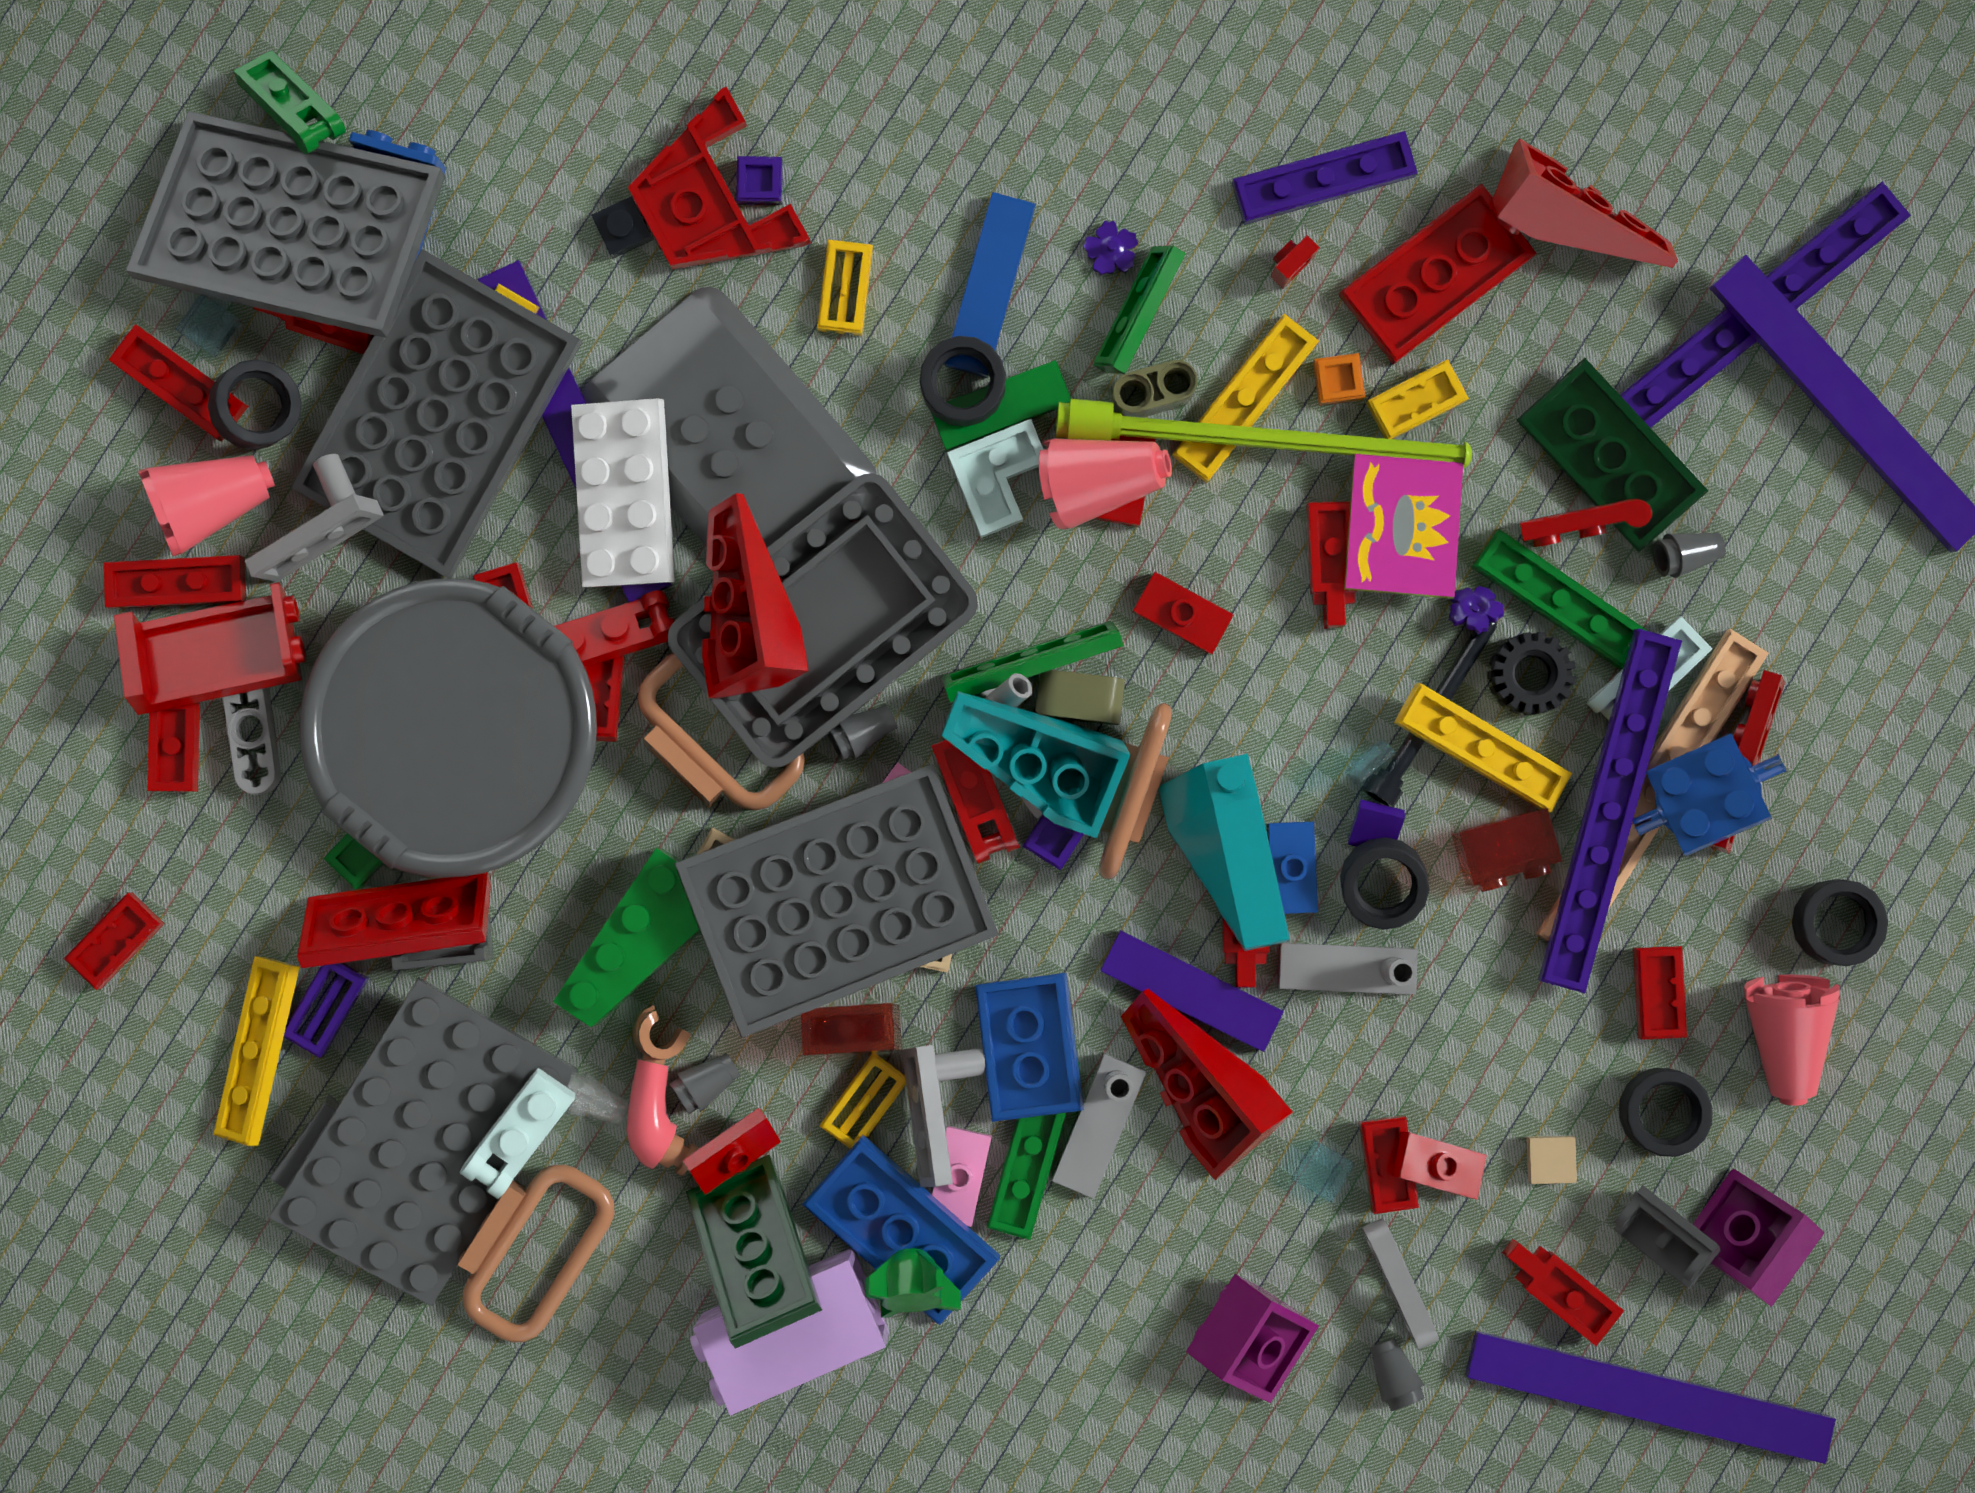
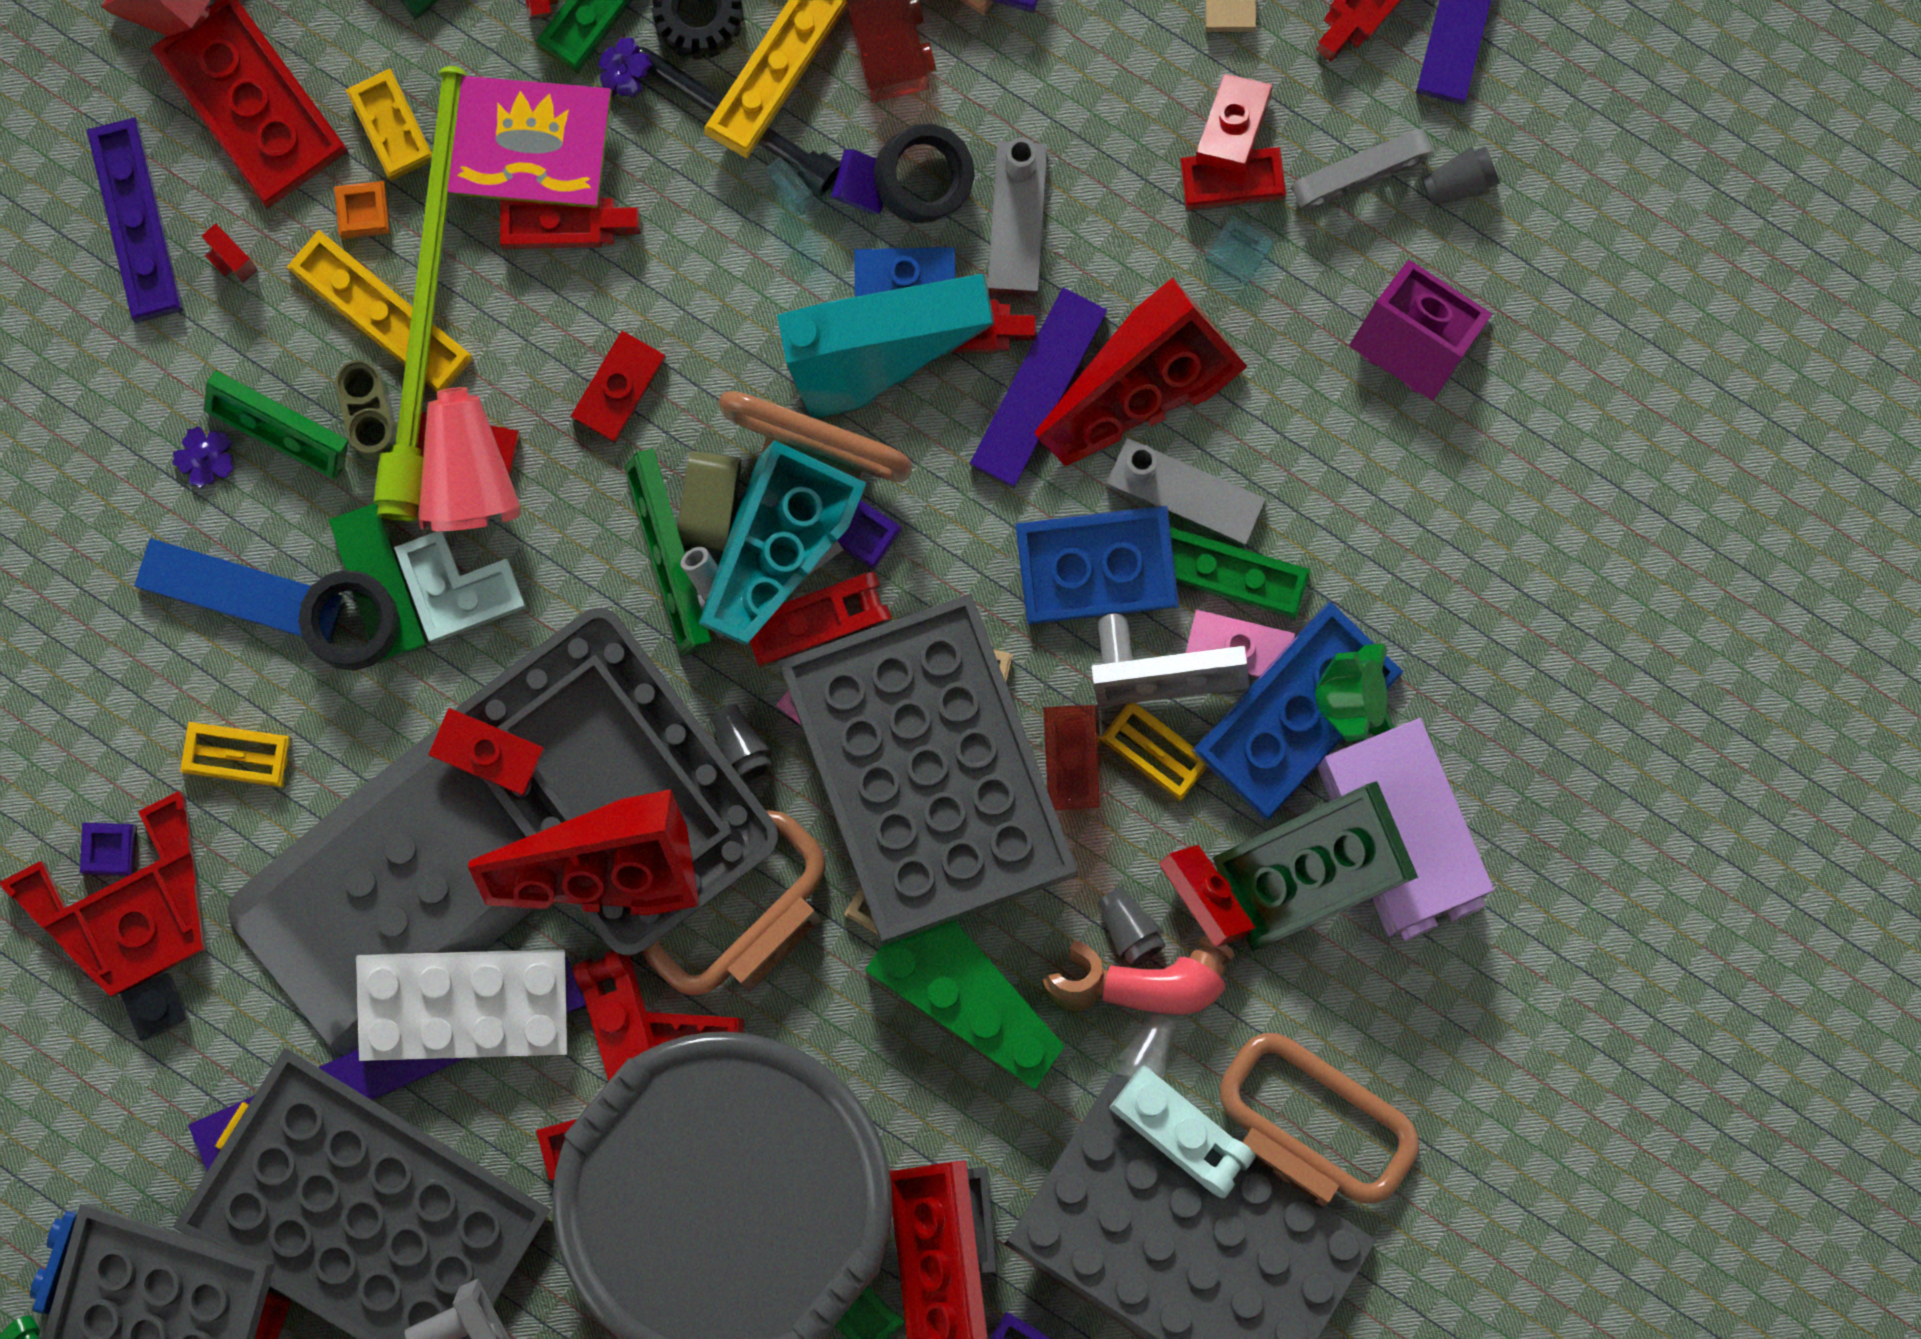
camera: 85 degrees left, 5 degrees down
none -> red plate [428,708,545,796]

